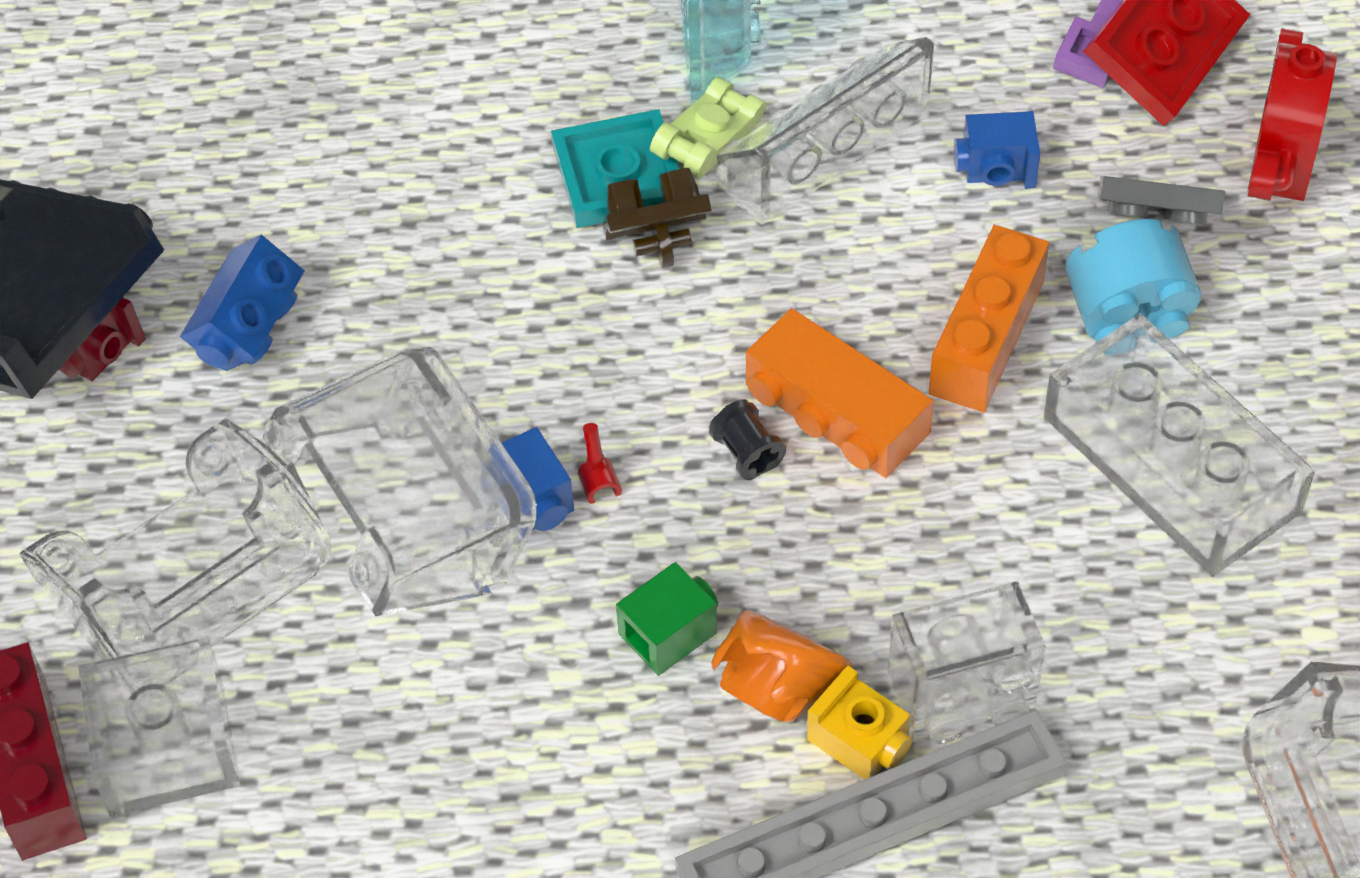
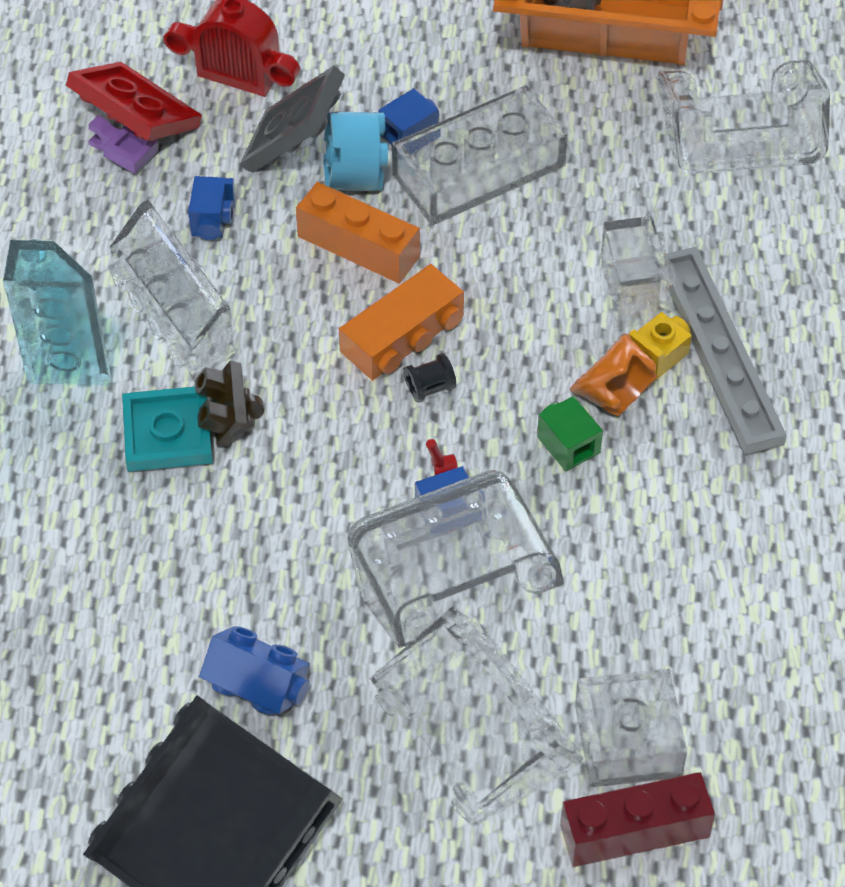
camera: 85 degrees left, 0 degrees up
yellowish green plate [650,76,767,179] -> none
none -> blue brick [378,88,439,156]

